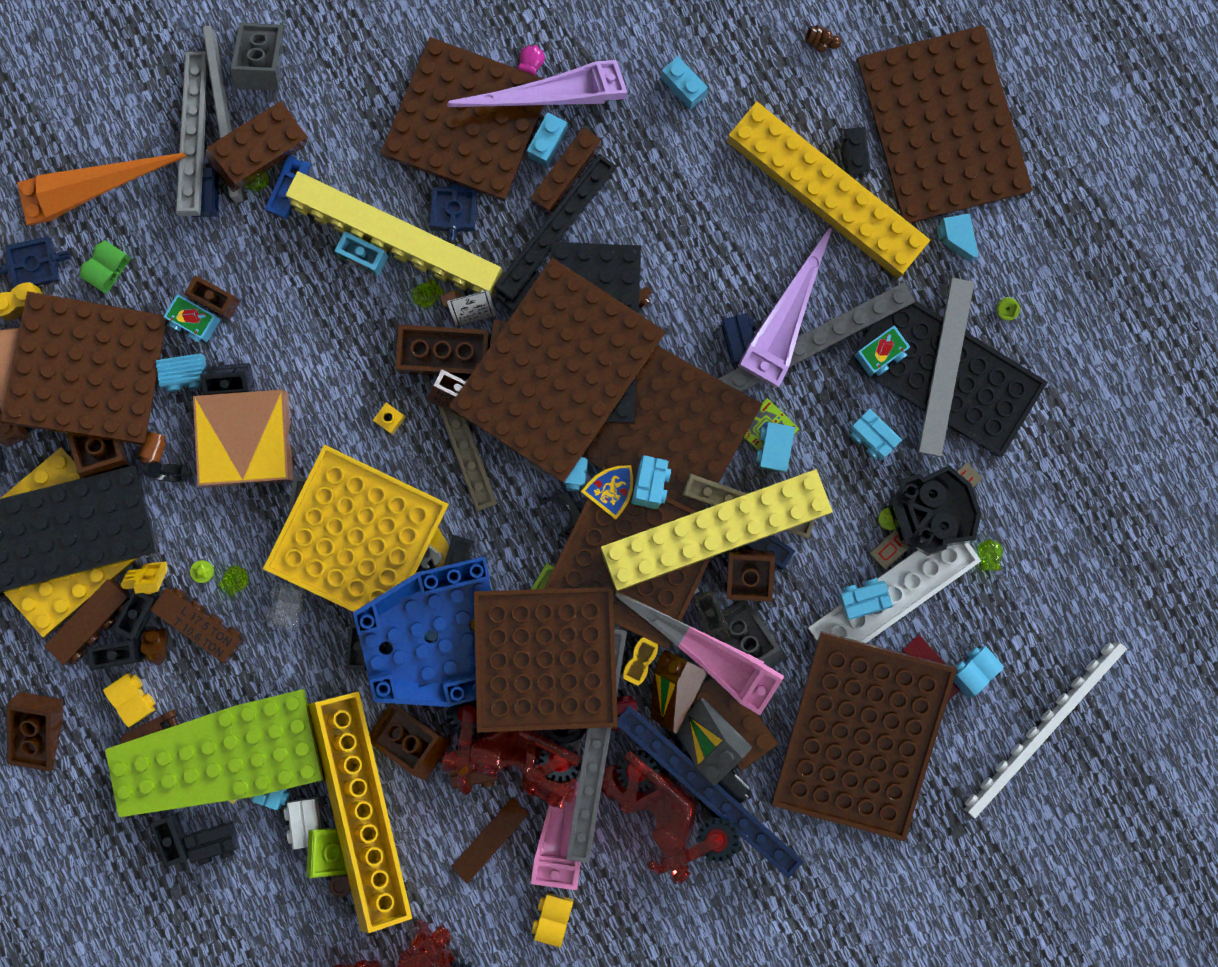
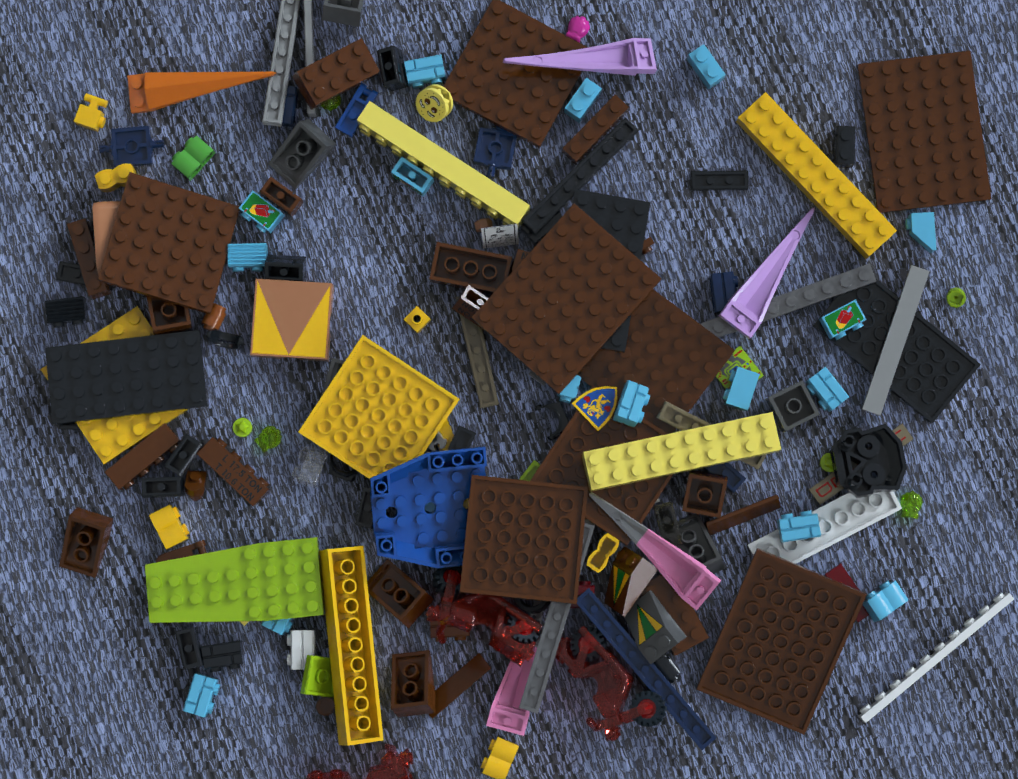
camera: 10 degrees right, 0 degrees up
yellow hinge [121,562,167,594] -> none
clear neon green animal [412,278,444,308] -> none
reddish brown piece [805,25,841,52] -> none
none -> medium azure brick [183,672,220,717]
none -> dark grey slope [268,119,336,189]
none -> black helmet [329,453,358,482]
none -> black brick [377,46,408,91]
none -> reddish brown slope [391,650,436,717]
none -> medium azure brick [404,54,446,89]
none -> light yellow head [416,84,453,122]
none -> black tile [691,170,749,191]
none -> reddish brown slope [705,494,781,536]
none -> dark grey brick [766,380,820,433]

